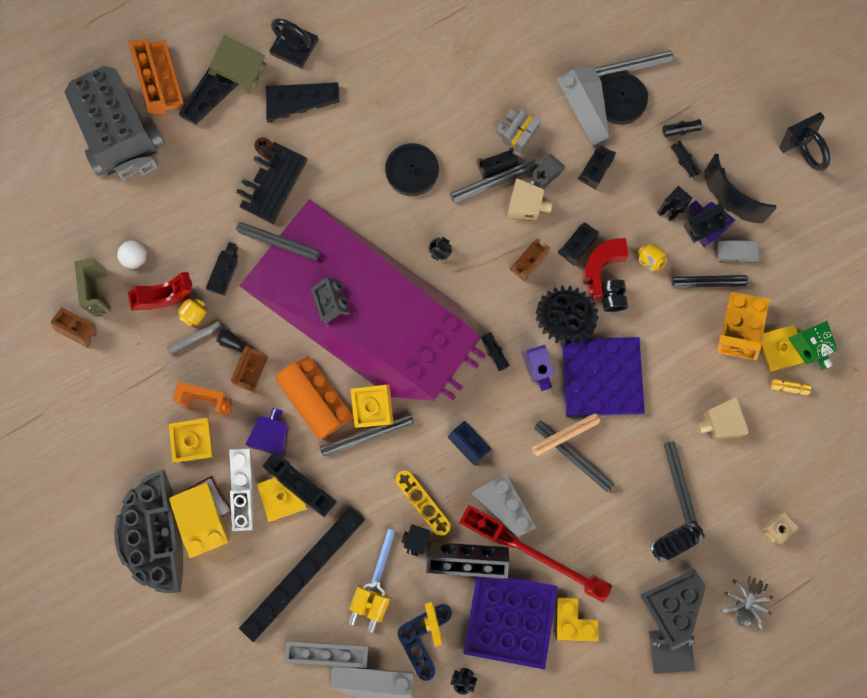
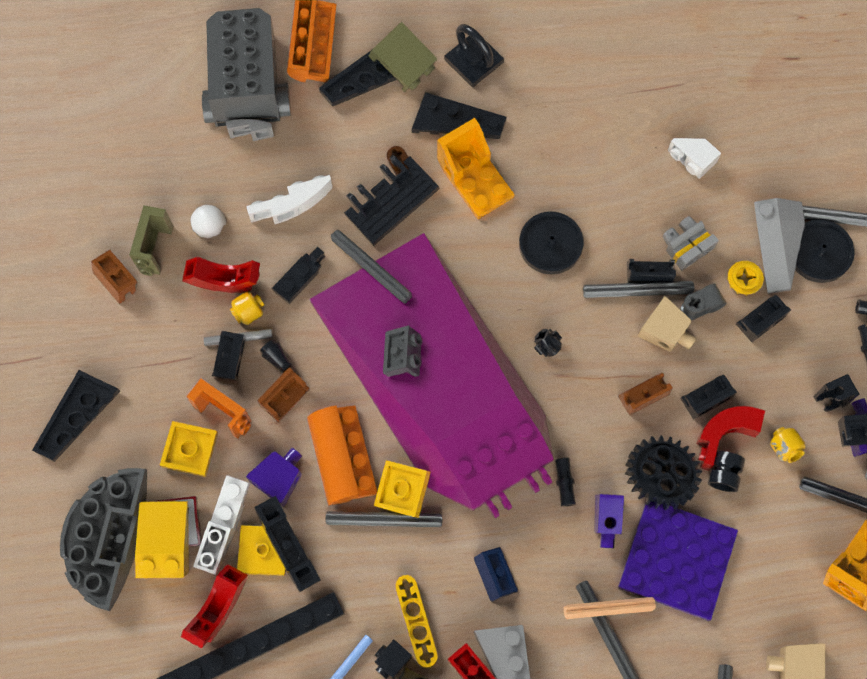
camera: 20 degrees right, 5 degrees down
none -> black wing [32,370,120,462]
none -> red arch [181,564,248,649]
none -> black hinge [212,331,246,381]
none -> white slope [246,175,332,224]
none -> light orange bracket [437,118,515,219]
none -> white slope [668,138,721,179]
none -> yellow gear [727,261,764,296]

